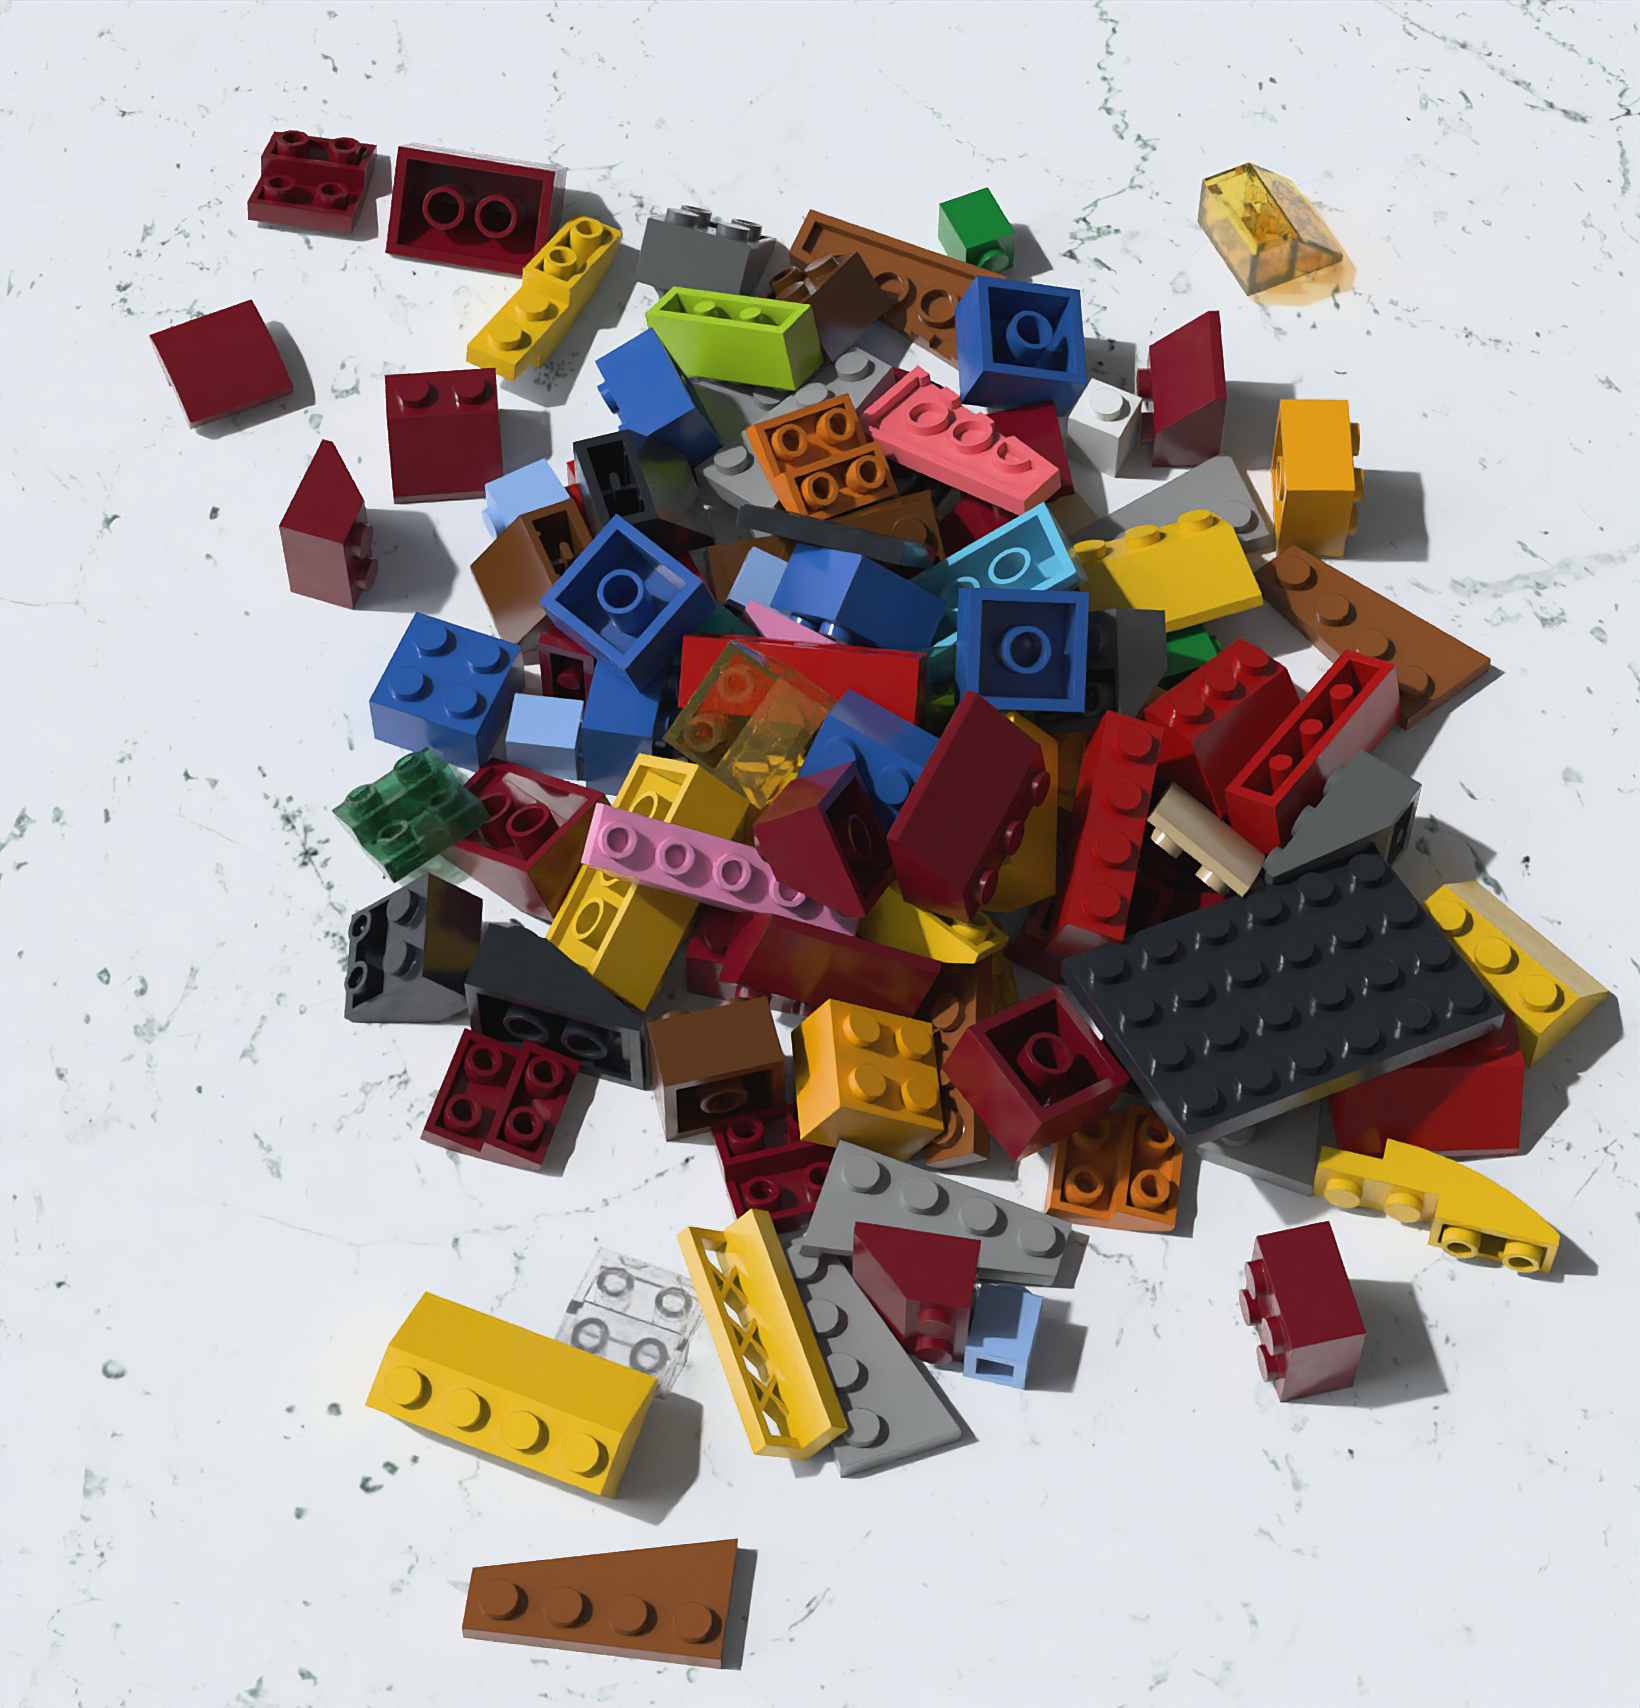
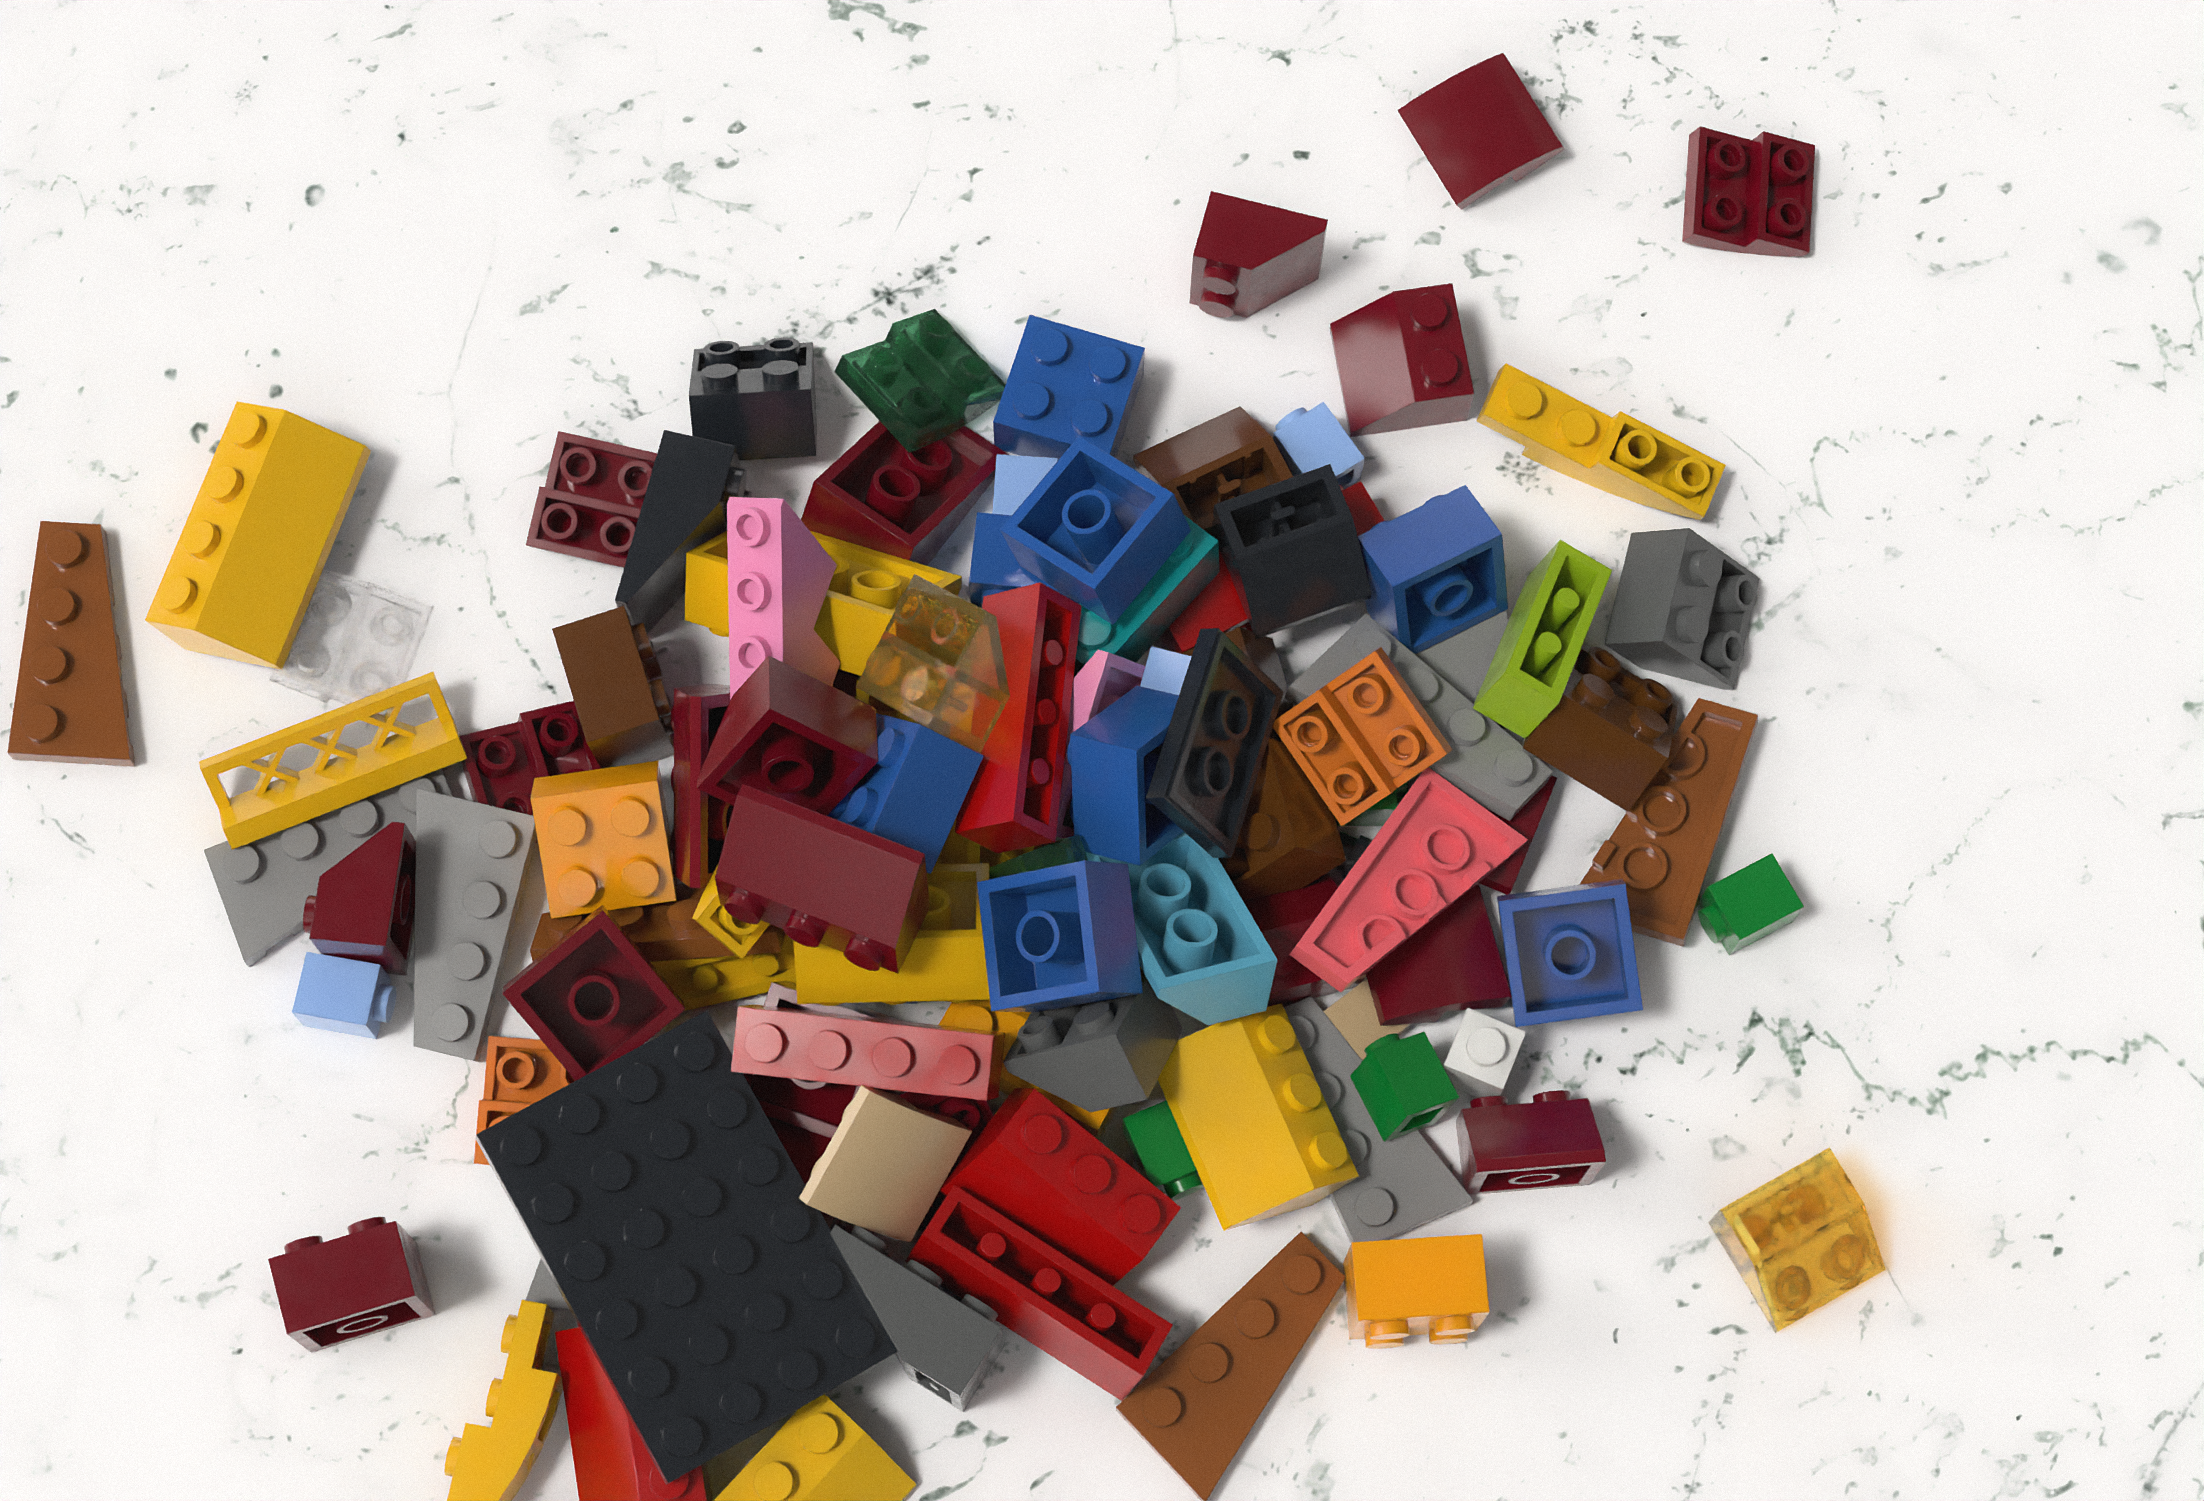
camera: 85 degrees right, 15 degrees up
dark red slope [385,142,568,275] -> none
none -> green brick [1350,1031,1459,1142]

